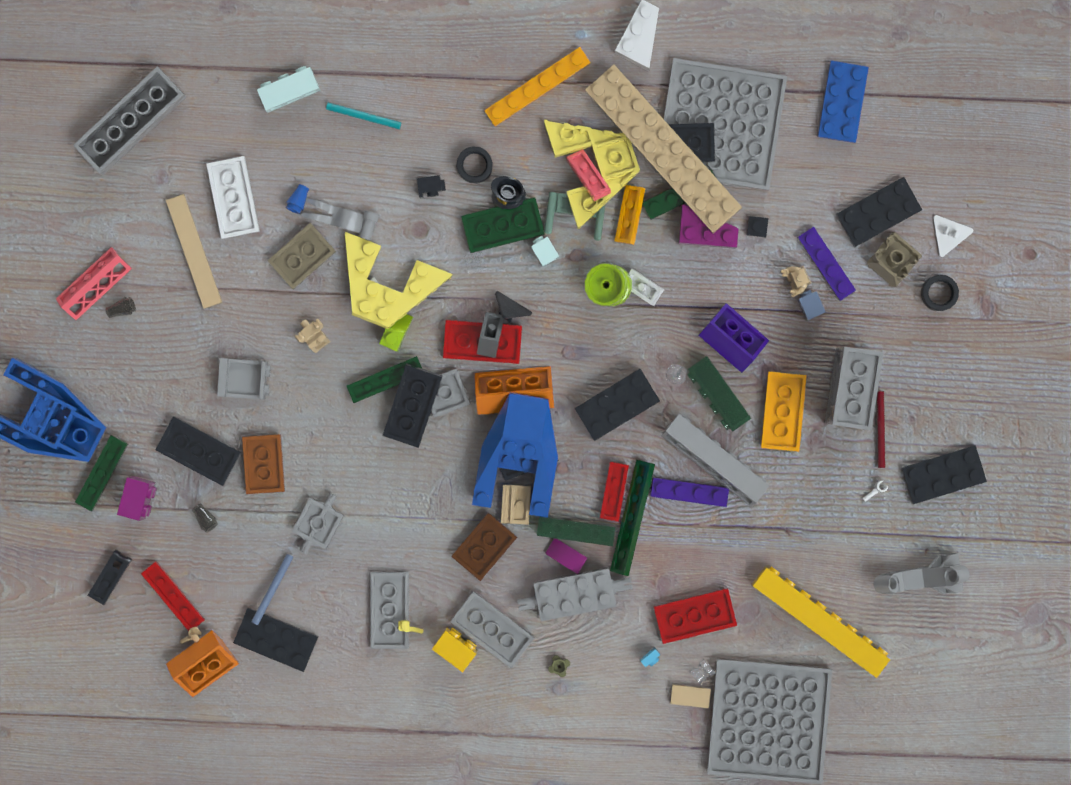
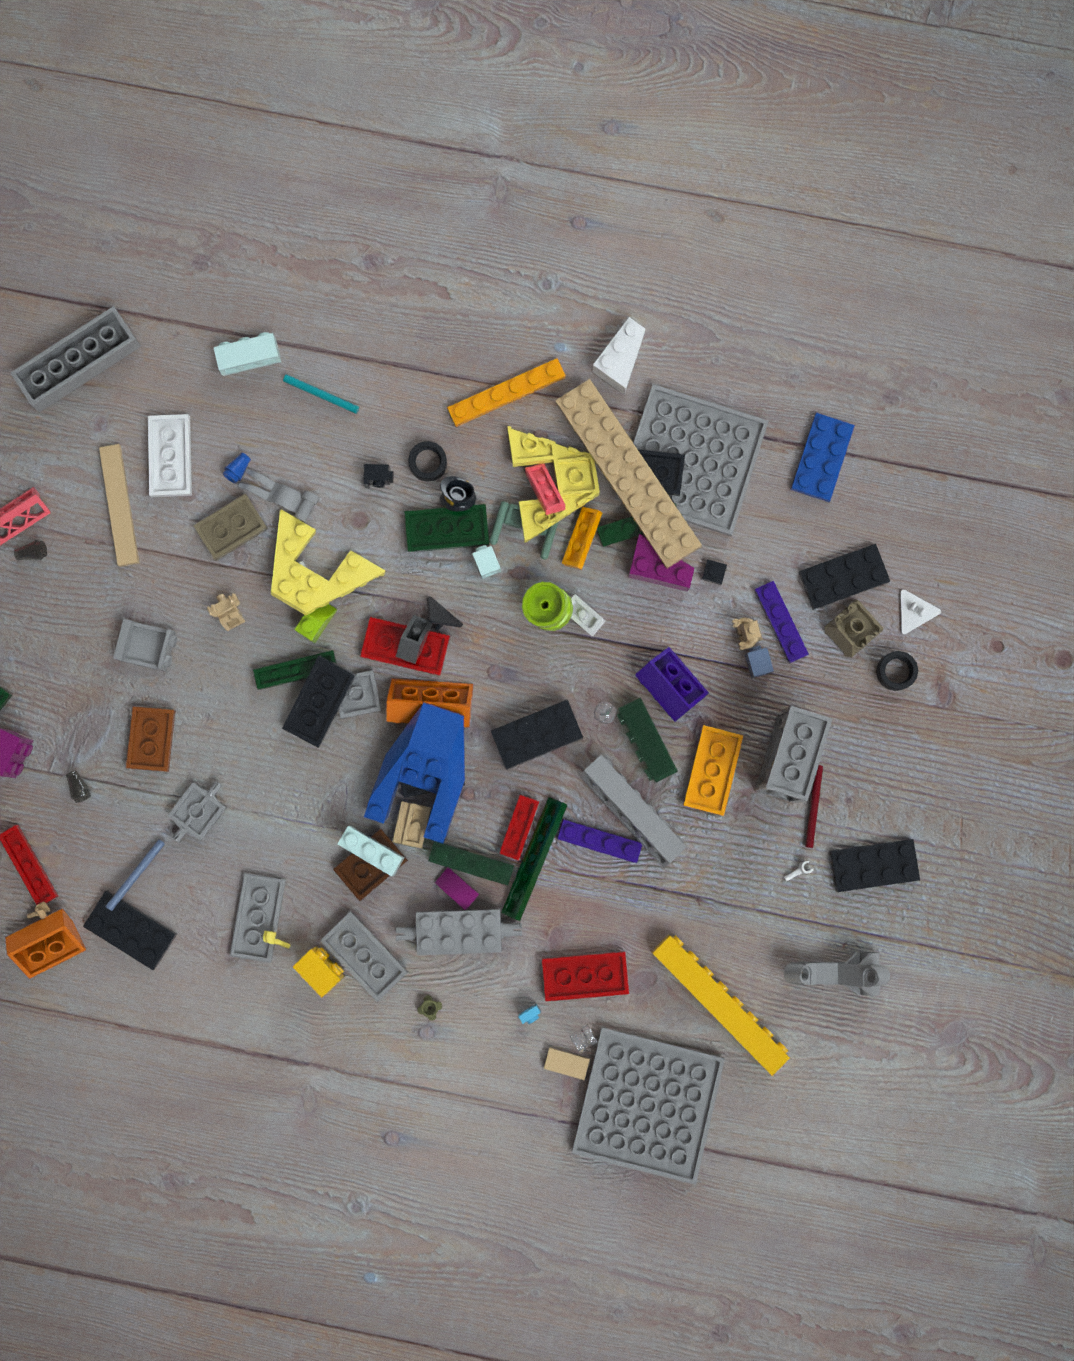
camera: 10 degrees right, 5 degrees down
black plate [155,416,241,486] -> none
none -> light aqua brick [338,826,405,876]

